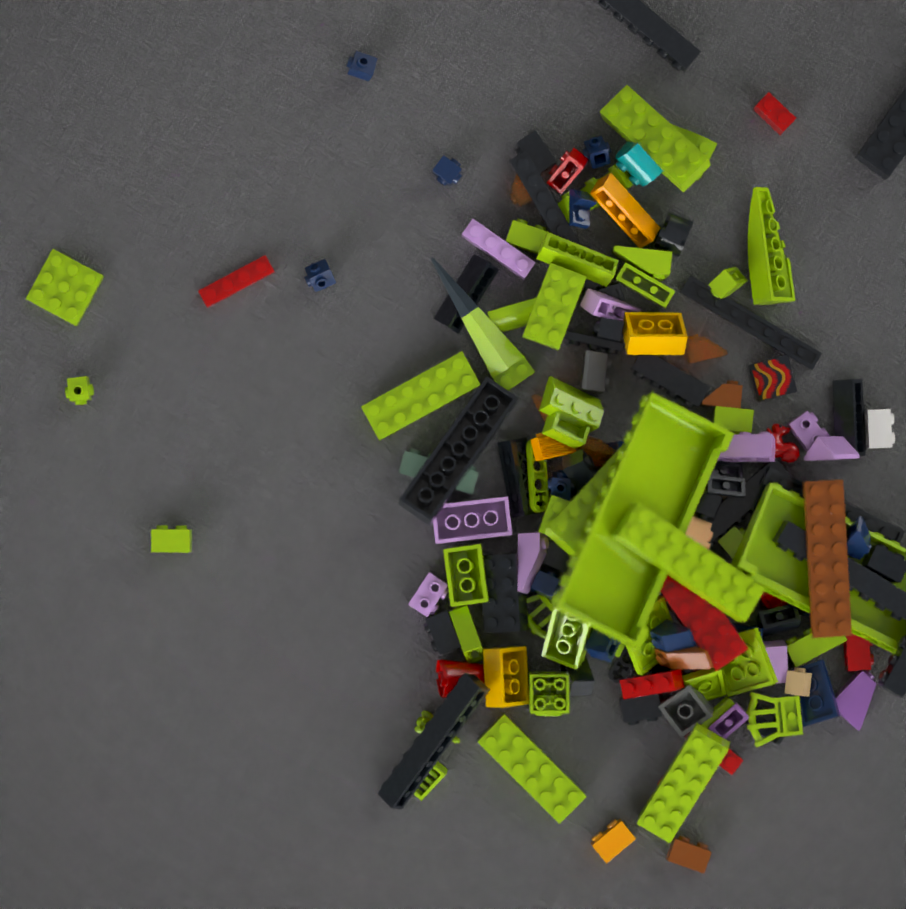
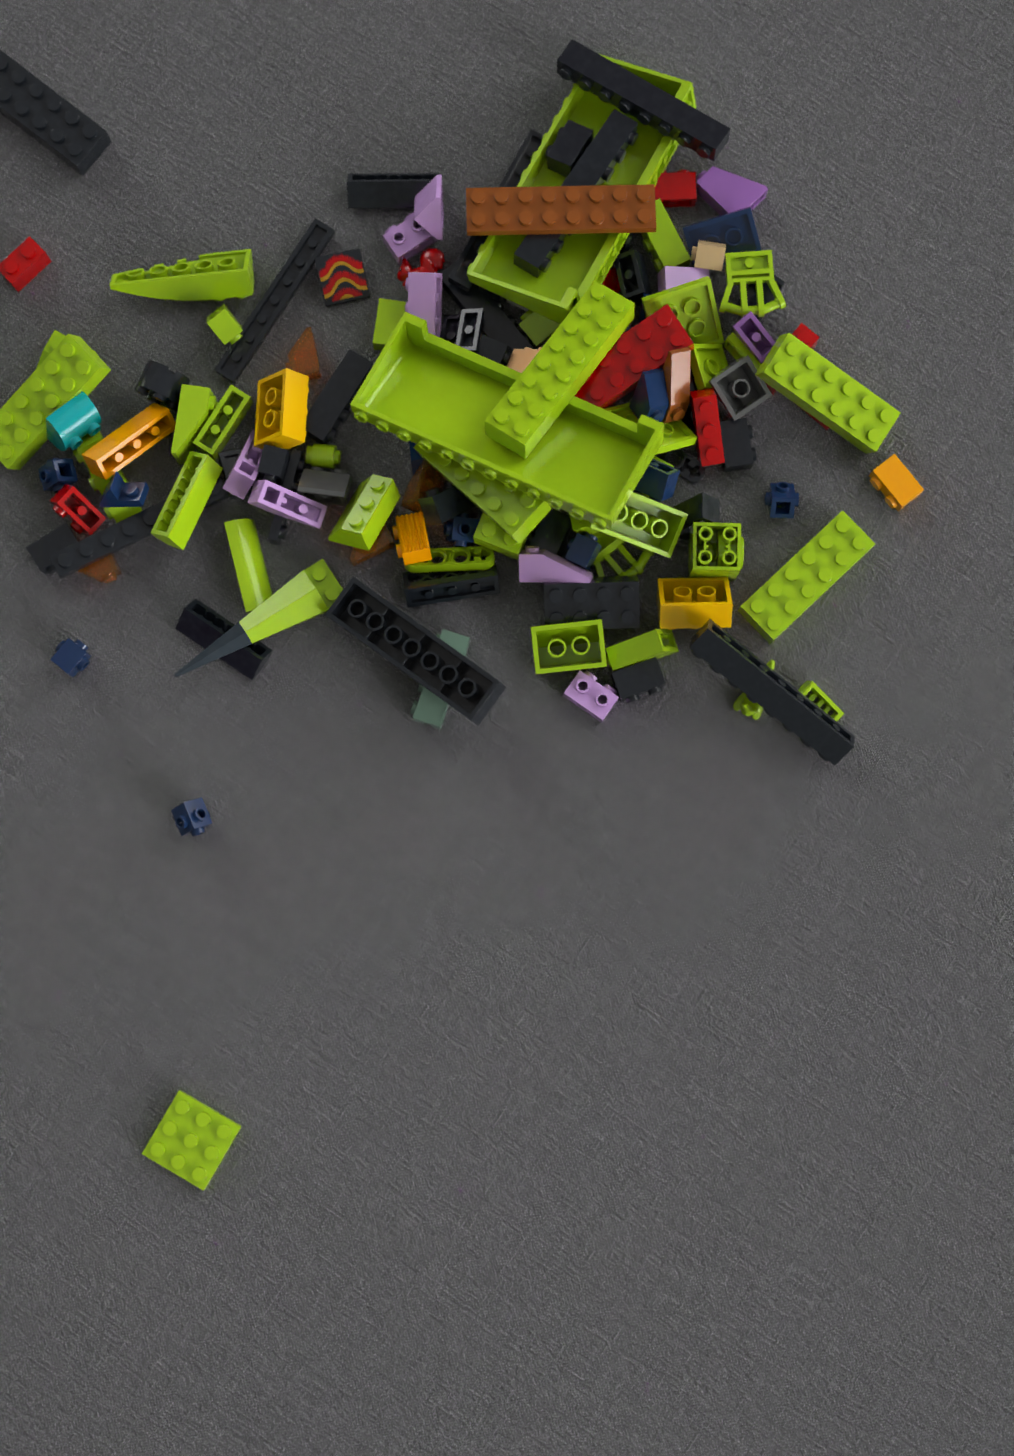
camera: 85 degrees left, 5 degrees down
lime brick [65,376,94,405] -> none
lime brick [151,525,192,553] -> none
red plate [198,255,275,308] -> none
lime brick [361,352,481,441] -> none
lavender brick [433,497,512,544] -> none
red cone [436,659,485,698] -> none
lavender brick [462,219,536,280] -> none
lime brick [506,218,548,254] -> none
lime brick [522,263,587,350] -> none
lime panel [542,412,590,449] -> none
dark orange brick [666,835,712,874] -> none
dark orange slope [700,380,743,408] -> none
dark blue slope [846,516,871,560] -> none
white brick [864,409,895,449] -> none
none -> lavender slope [248,480,327,529]
none -> lime brick [306,443,341,469]
none -> dark blue brick [764,482,799,518]

